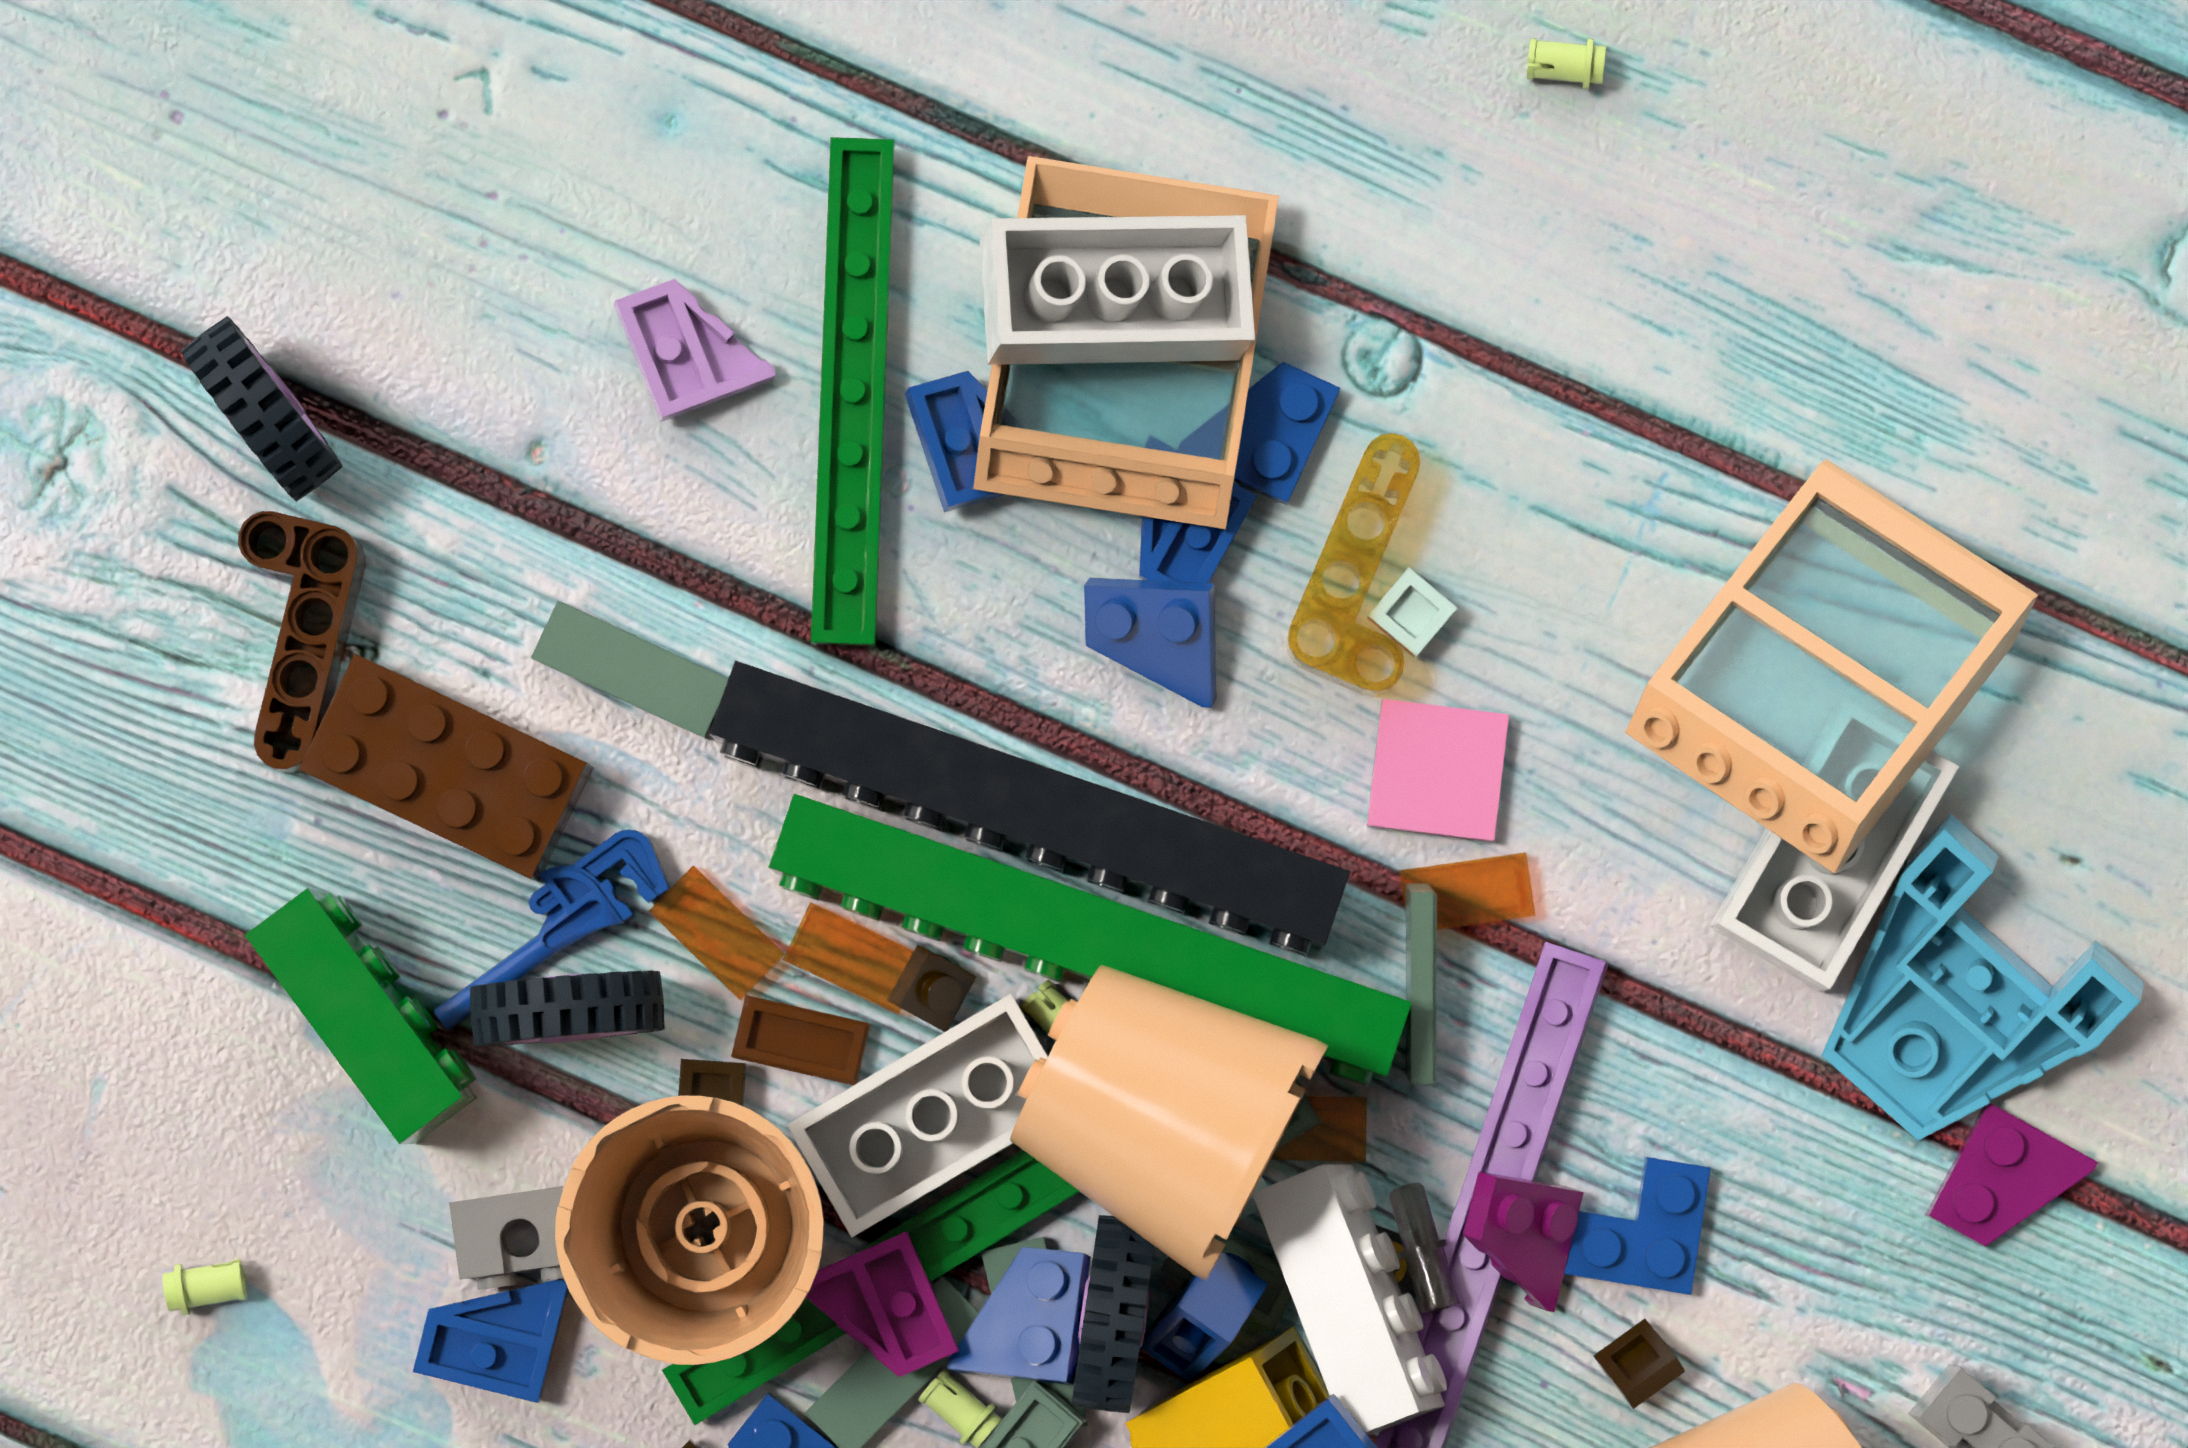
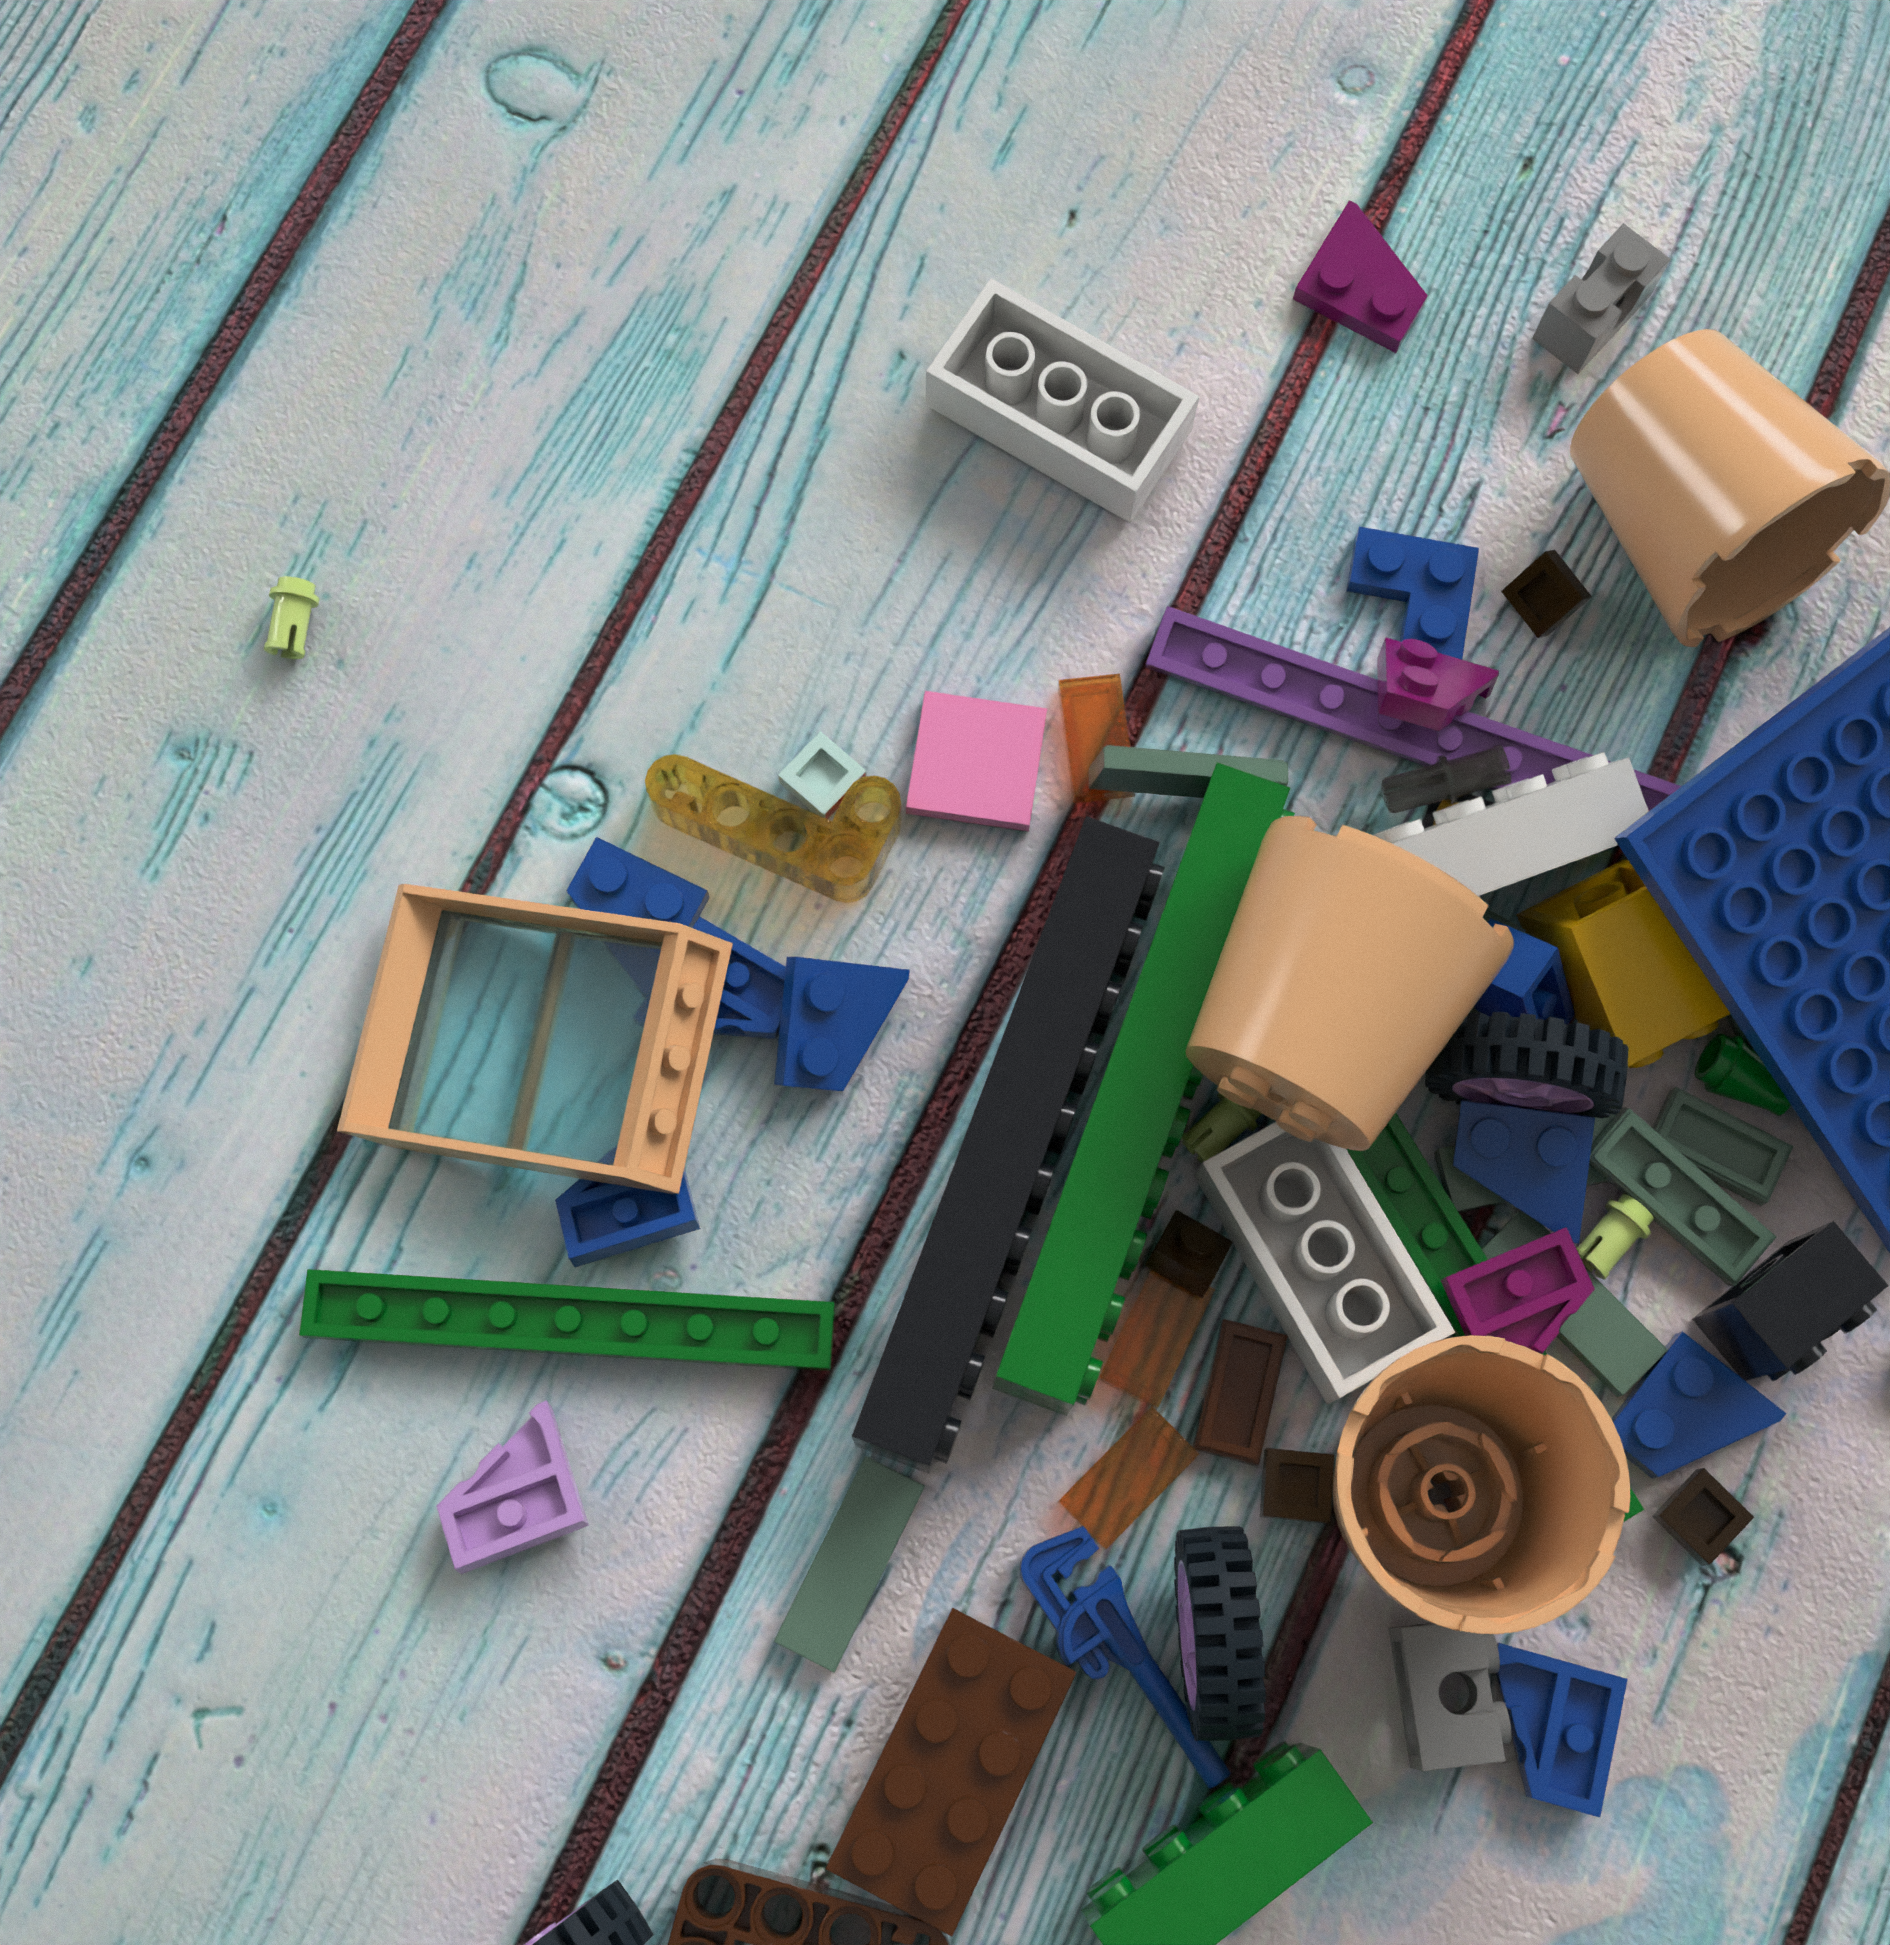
camera: 90 degrees left, 10 degrees down
white brick [980,215,1255,365] -> none
window [1625,459,2038,874] -> none
medium azure wedge [1822,813,2144,1141] -> none

